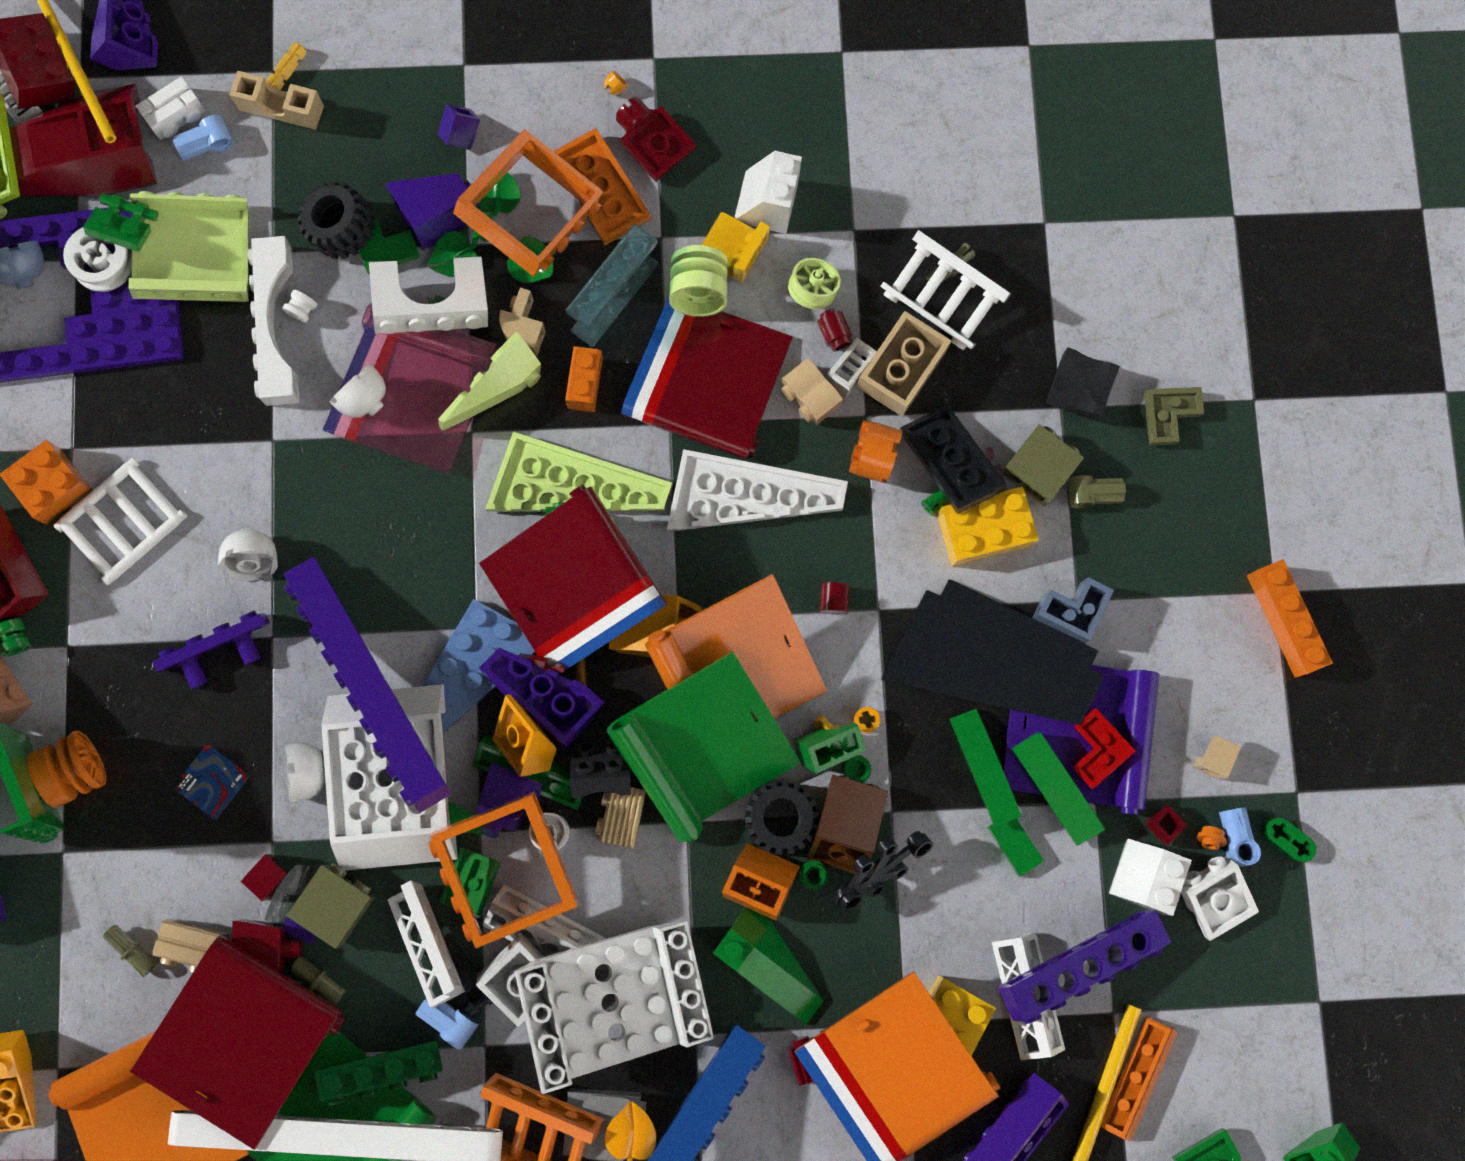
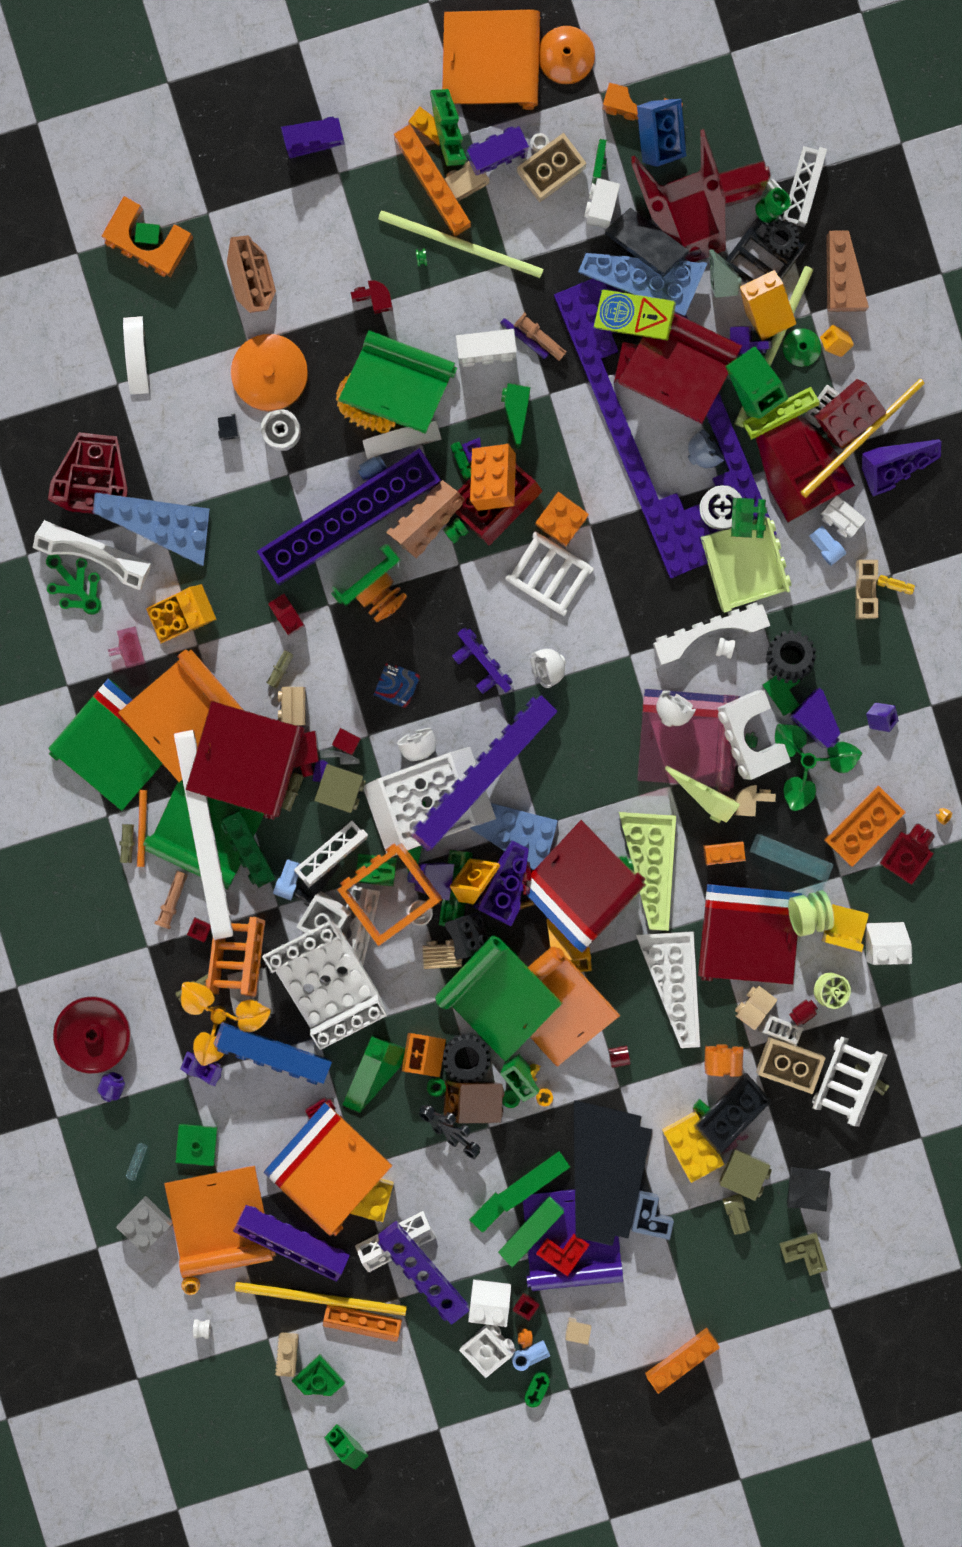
camera: 80 degrees right, 10 degrees up
orange window [453,129,604,277] -> none
none -> dark red arch [268,594,305,636]

